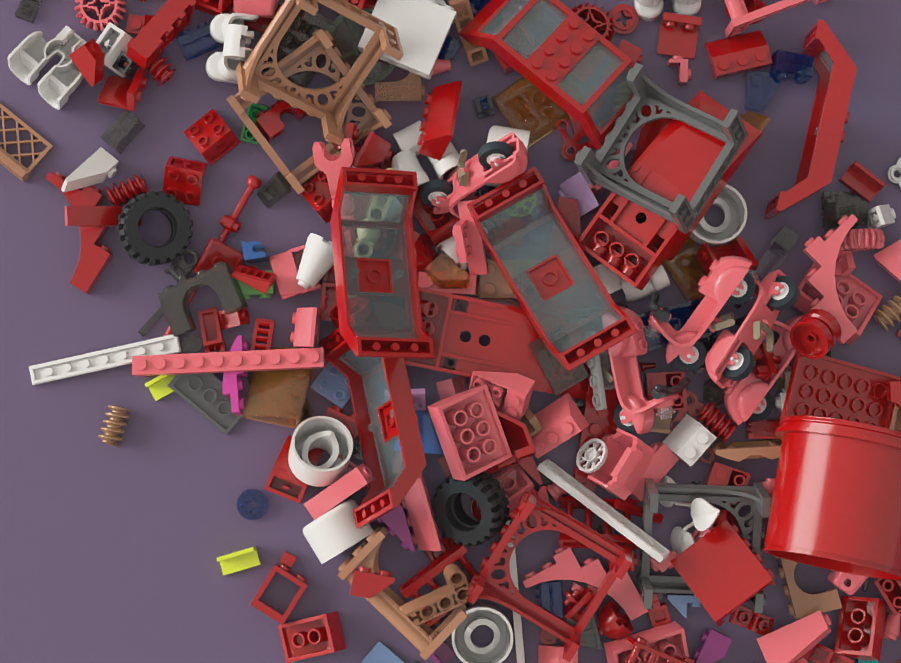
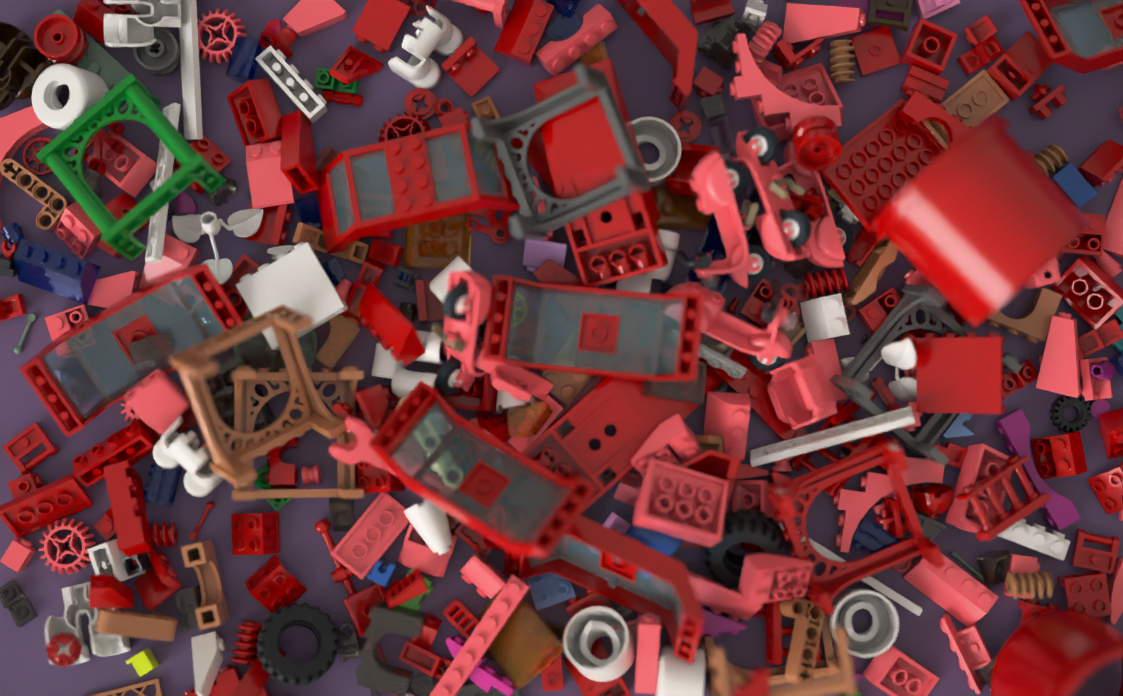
camera: 55 degrees left, 0 degrees up
white wheel [576,438,608,473] -> none
coral bracket [667,56,691,85] -> none
none -> red gear [47,633,82,667]
none -> nougat beam [95,609,178,641]
none -> neon yellow panel [126,648,159,677]
none -> nougat arch [181,539,231,630]
none -> red hinge [189,501,214,541]
none -> coral wheel [301,464,322,487]
none -> coral tile [330,492,410,580]
none -> red slope [340,258,387,325]
none -> red bracket [368,238,404,268]
none -> clear smoke cone [397,302,418,324]
none -> red panel [415,279,445,322]
none -> red plate [434,98,454,117]
none -> nougat slope [471,95,500,120]
none -> coral arch [535,4,618,77]
none -> red brick [540,645,564,691]
none -> red gear [669,111,701,143]
none -> red brick [691,66,725,100]
none -> coral slope [738,553,813,605]
none -> red bracket [771,37,824,73]
none -> red axle [871,377,902,412]

